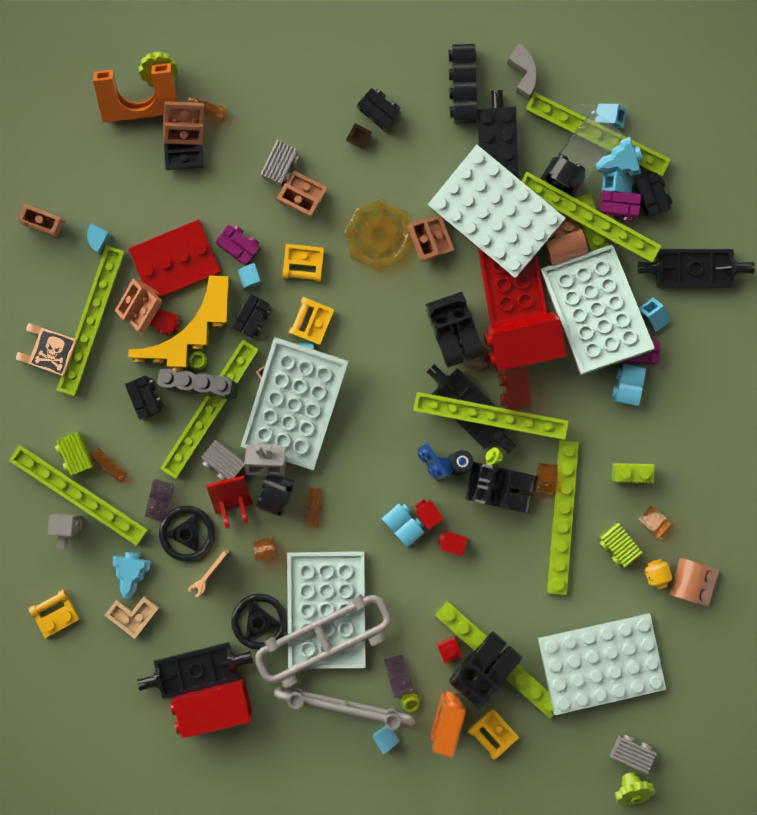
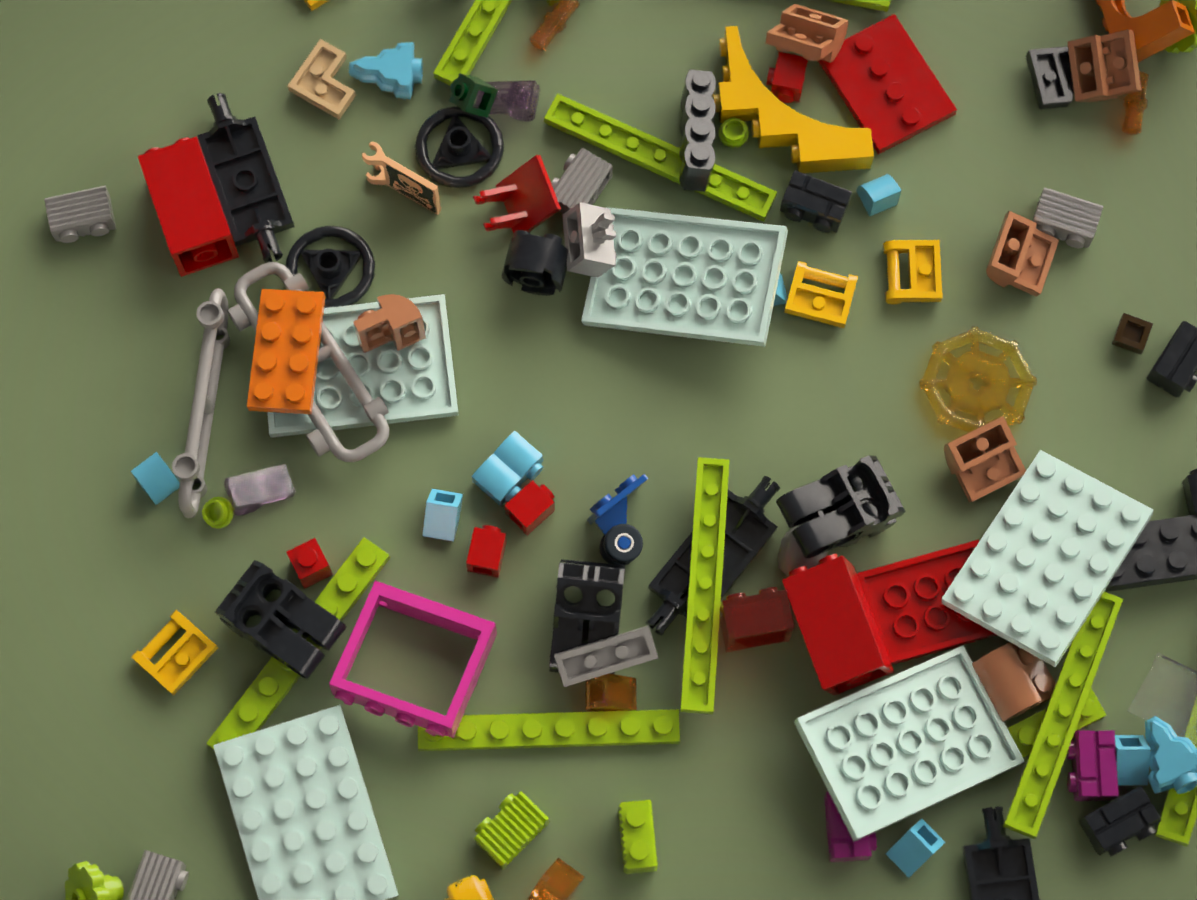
camera: 90 degrees right, 15 degrees down
black brick [125,375,164,420] -> none
magenta brick [215,224,260,266] -> none
clear orange brick [253,536,276,560] -> none
clear orange pin [306,488,322,527] -> none
orange arch [430,691,465,758] -> none
lime plate [485,447,503,466] -> none
black brick [540,154,586,197] -> none
medium azure brick [612,364,646,407] -> none
none -> light grey brick [44,186,116,243]
none -> orange plate [247,289,325,415]
none -> dark pink window [329,581,497,738]
none -> nougat brick [353,294,426,353]
none -> medium azure brick [422,489,463,542]
none -> dark green brick [449,73,499,118]
none -> light grey plate [554,625,658,687]

